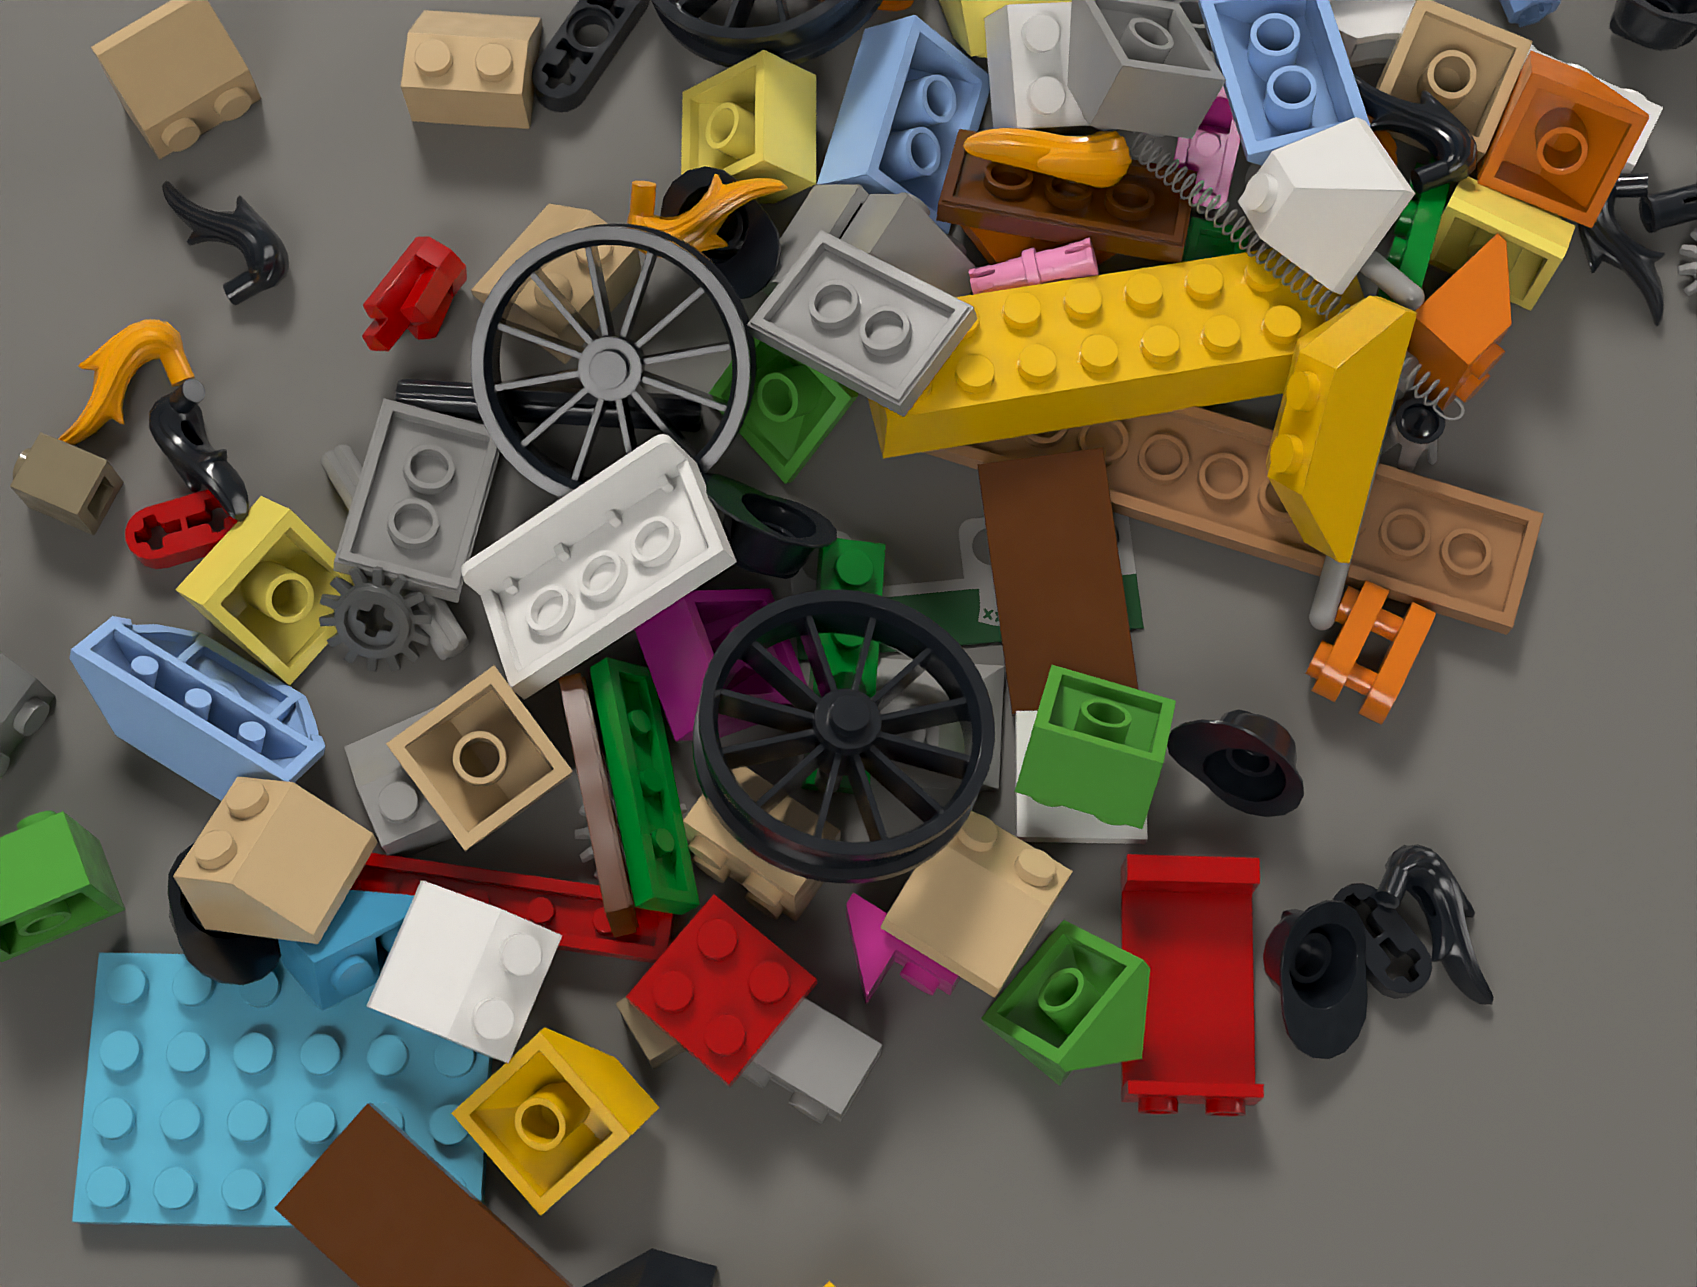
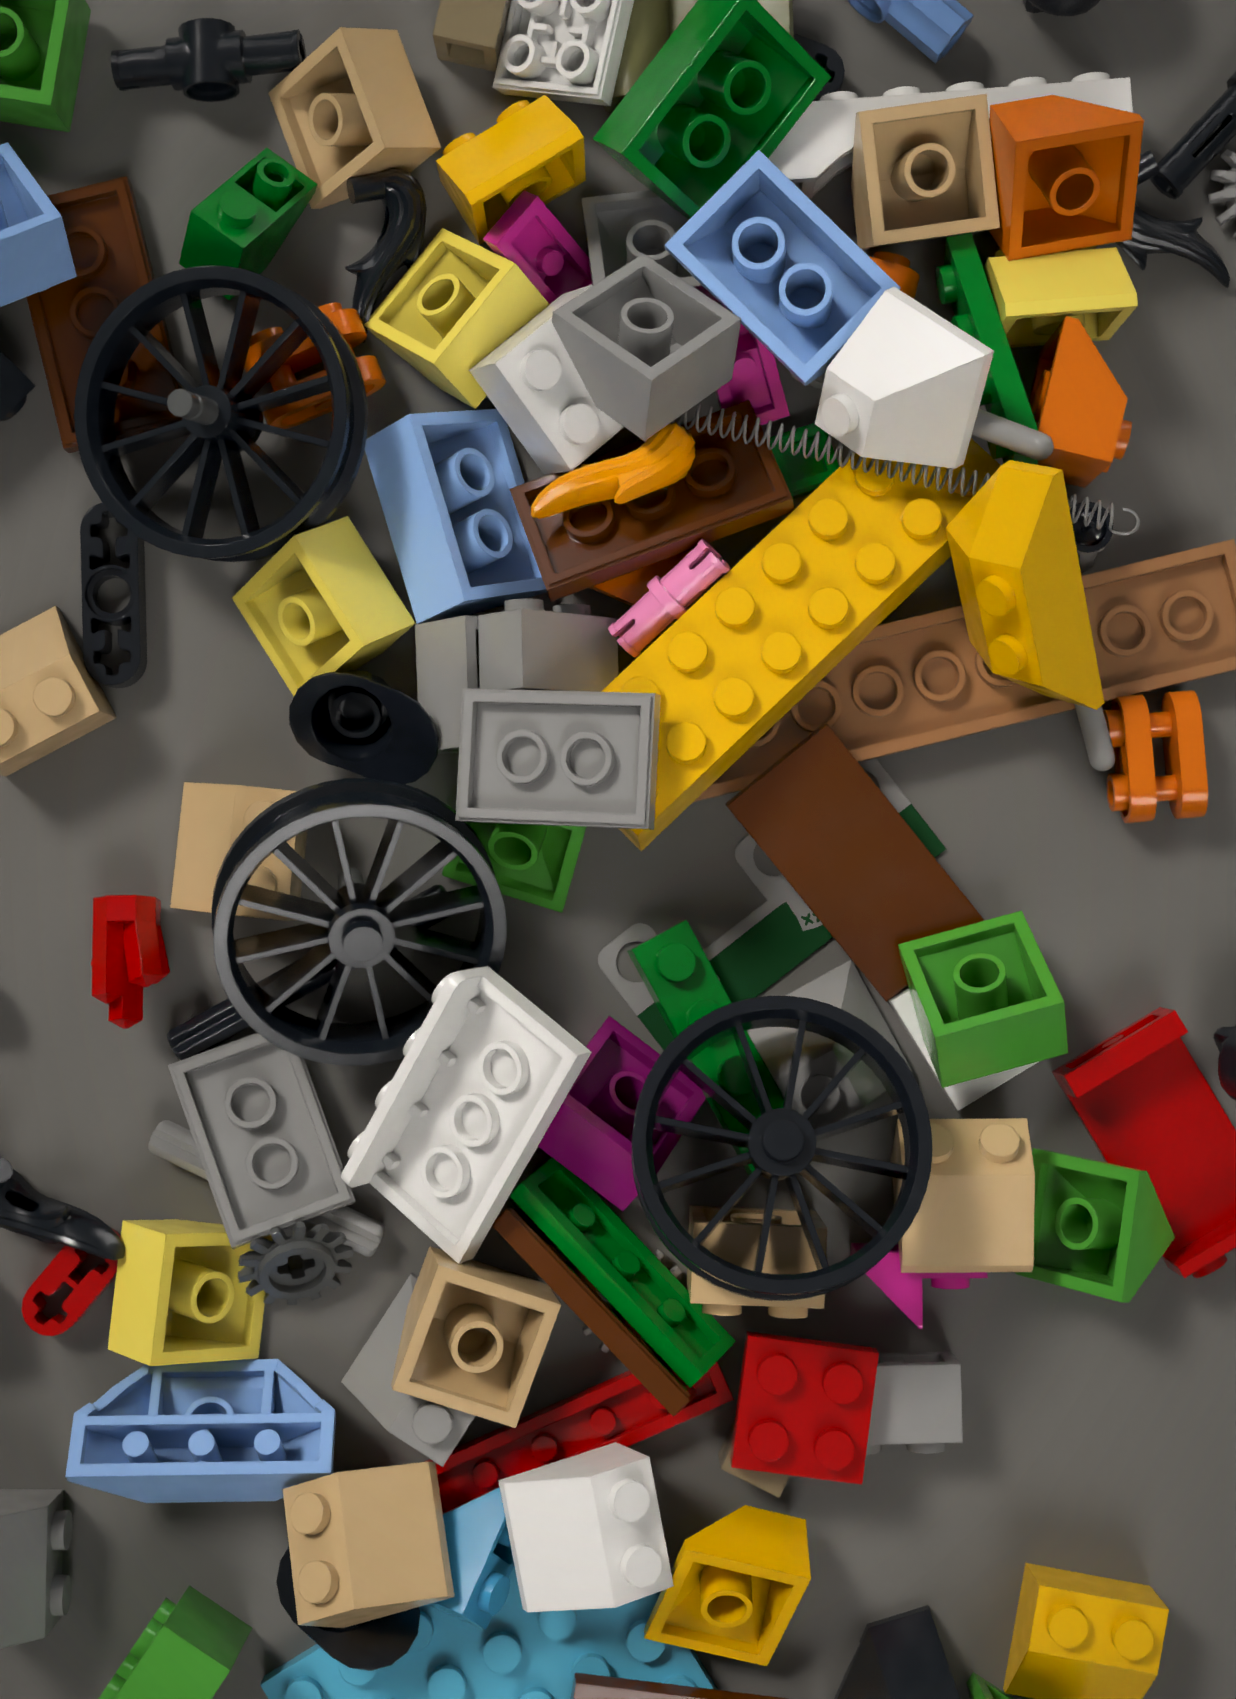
camera: 30 degrees left, 15 degrees up
light orange piece [626,174,788,258] -> none
black piece [702,473,837,579] -> none
black piece [1167,709,1304,817] -> none
black piece [1353,73,1478,194] -> none

